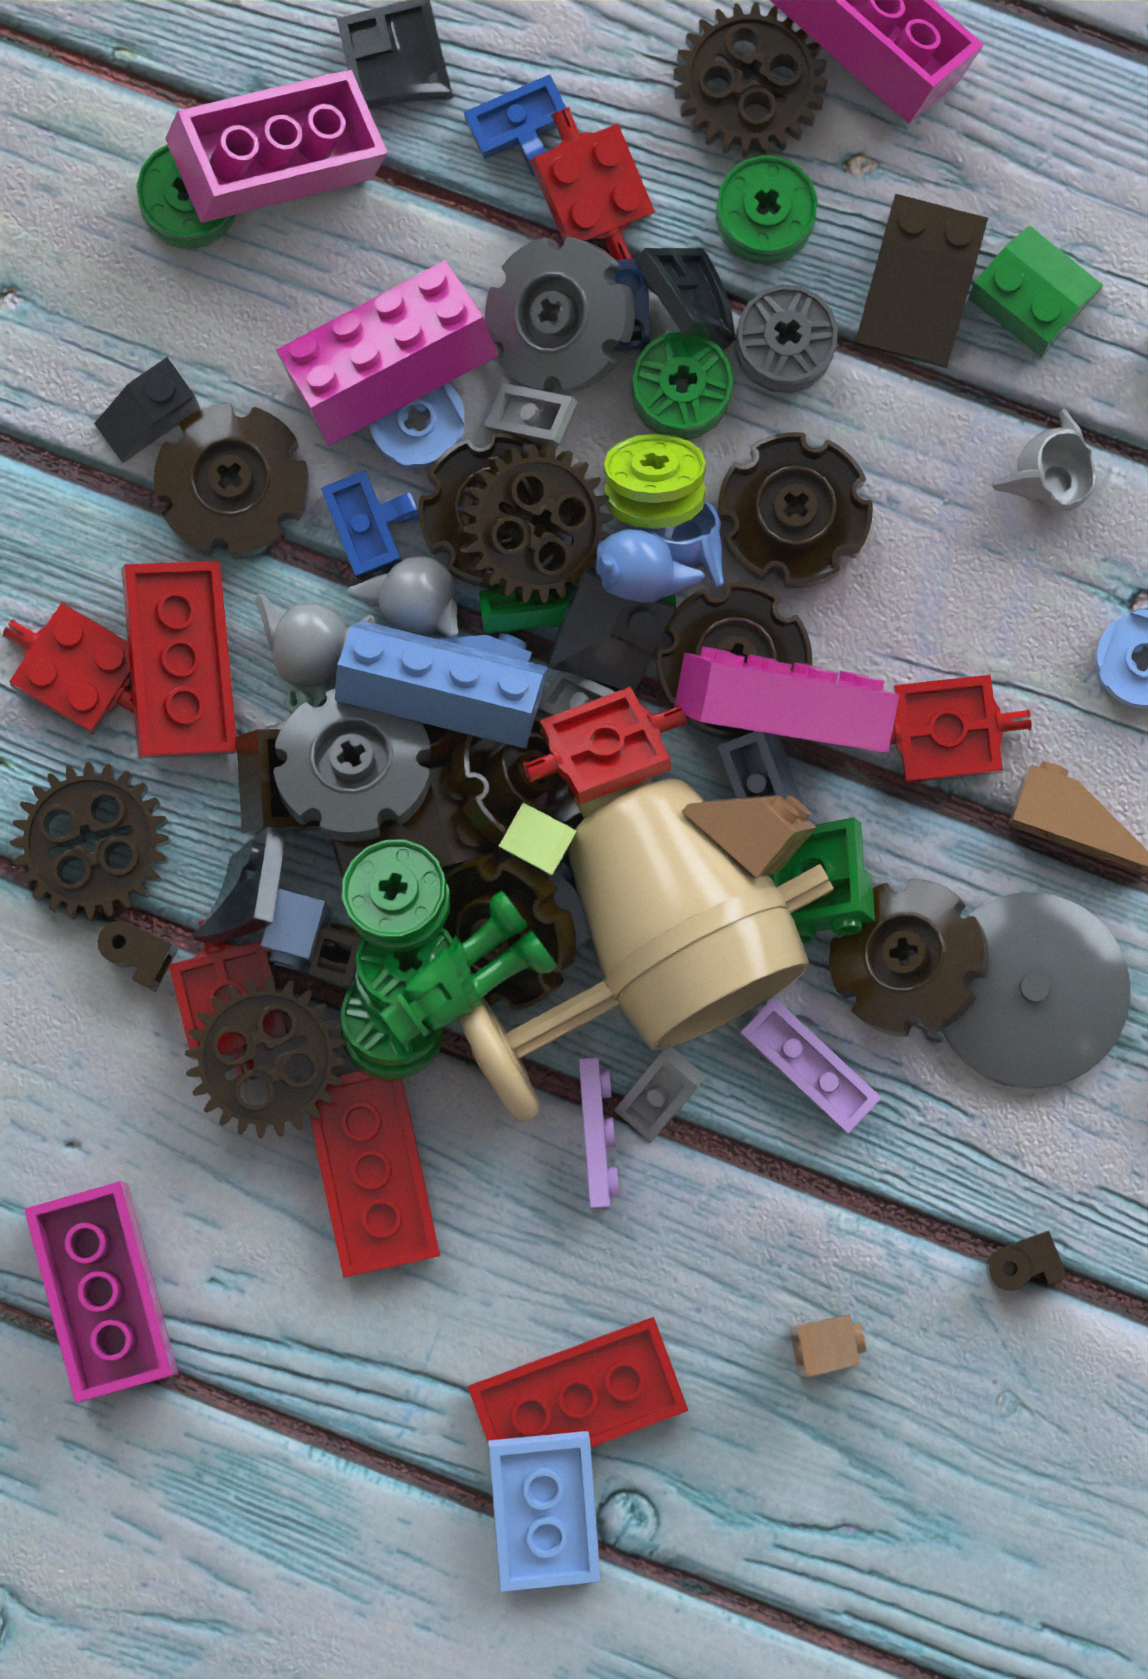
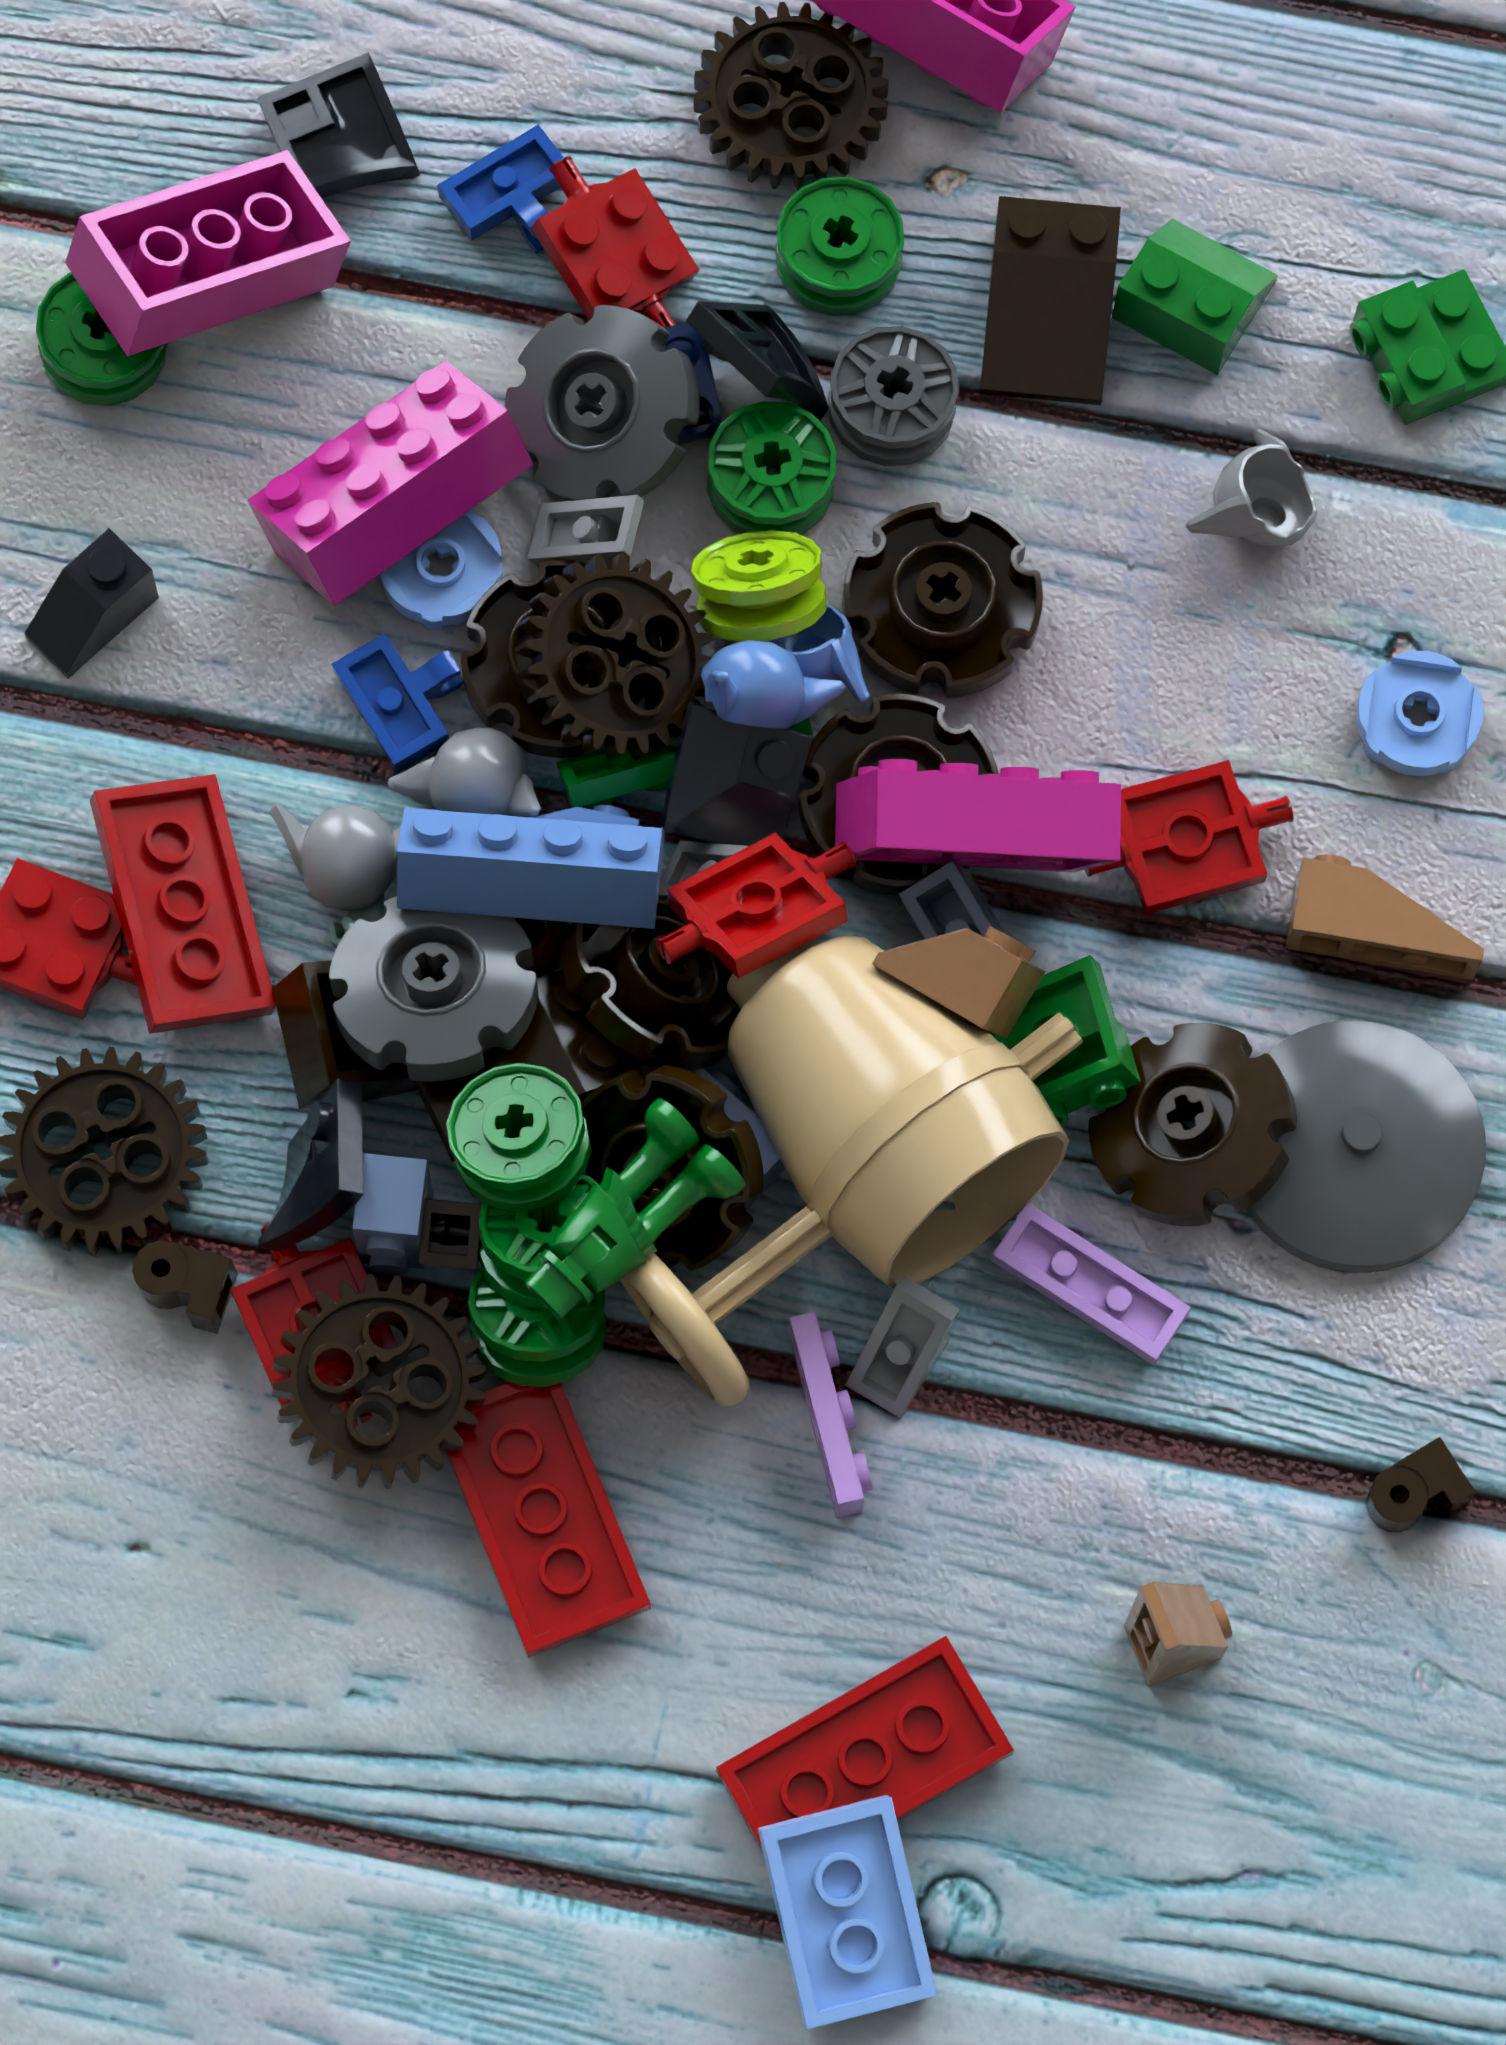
camera: 15 degrees left, 10 degrees down
dark pink brick [24,1181,179,1403] -> none
dark brown piece [154,404,310,559] -> none
yellowish green slope [499,803,576,875] -> none

